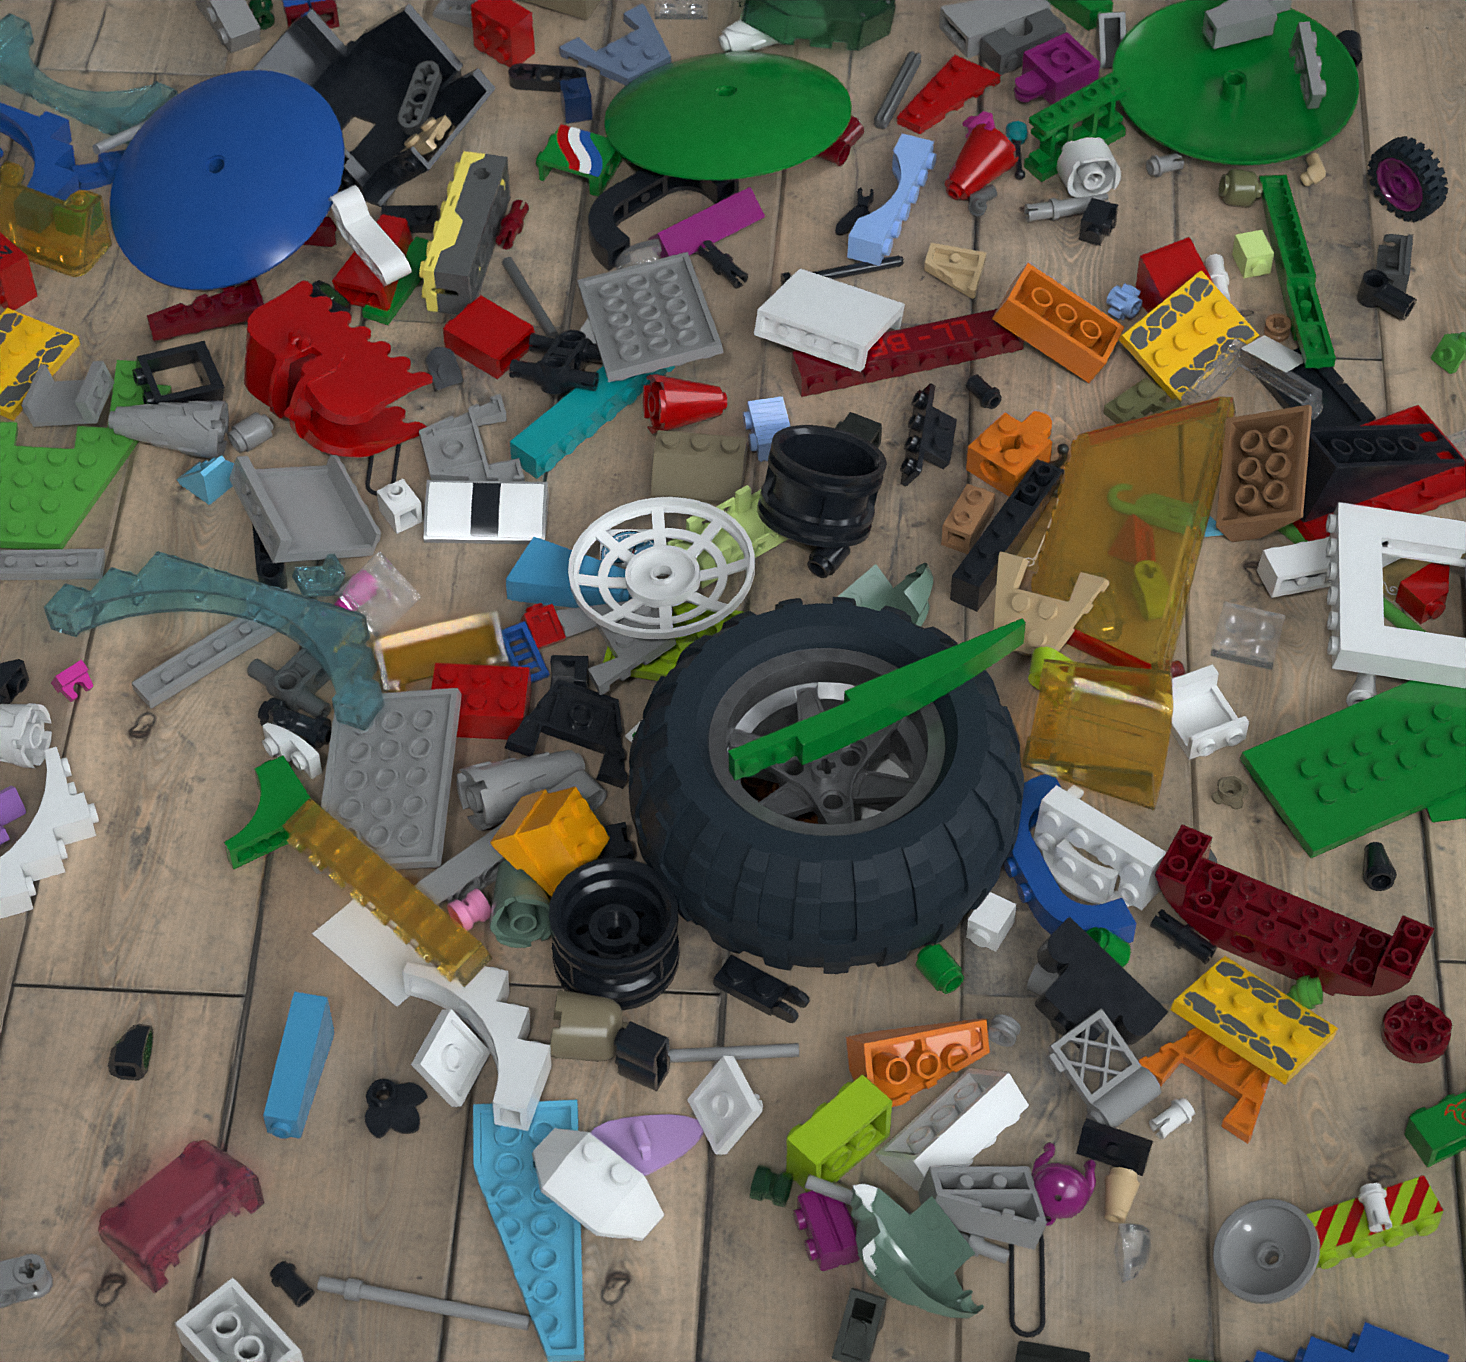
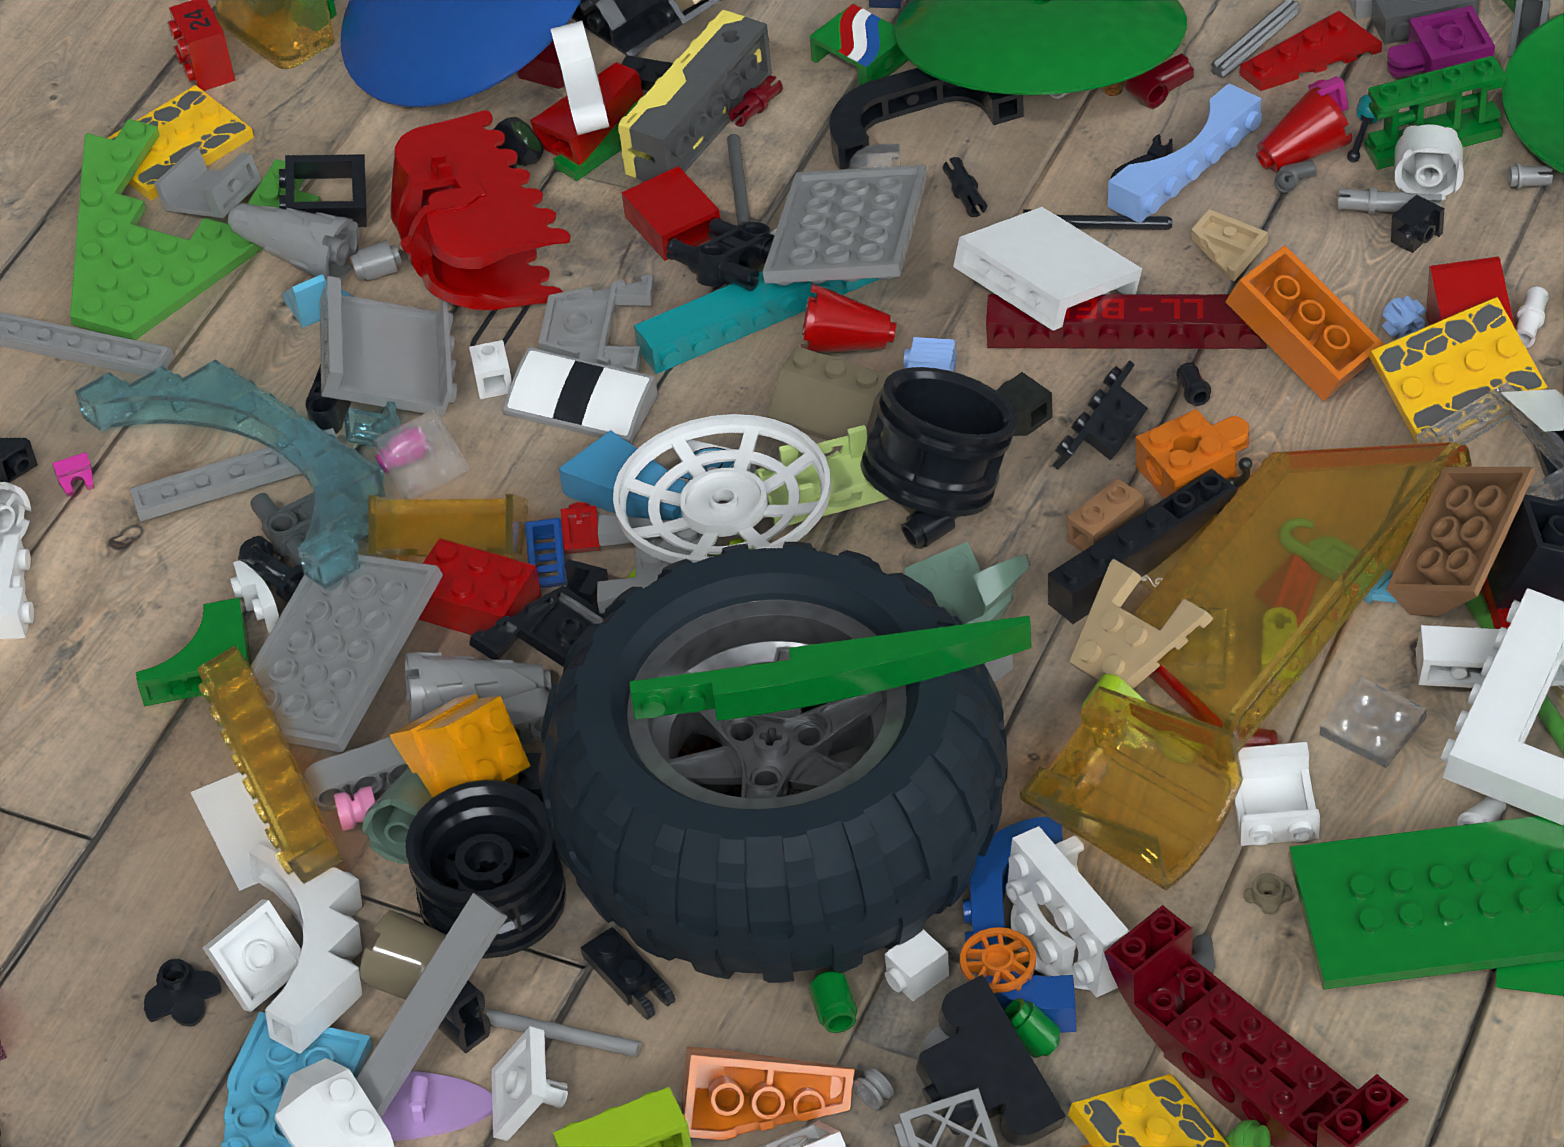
camera: 25 degrees right, 5 degrees down
dark red wing [147,278,264,341] -> none
dark azure slope [263,992,335,1139] -> none
black plate [424,347,464,391] -> none
magenta brick [648,187,765,259] -> none
olive plate [1103,377,1182,438] -> none
black pin [1150,909,1218,964] -> none
black cone [1363,842,1397,891] -> none
none -> light grey tile [356,893,508,1118]
none -> orange wheel [960,927,1036,995]

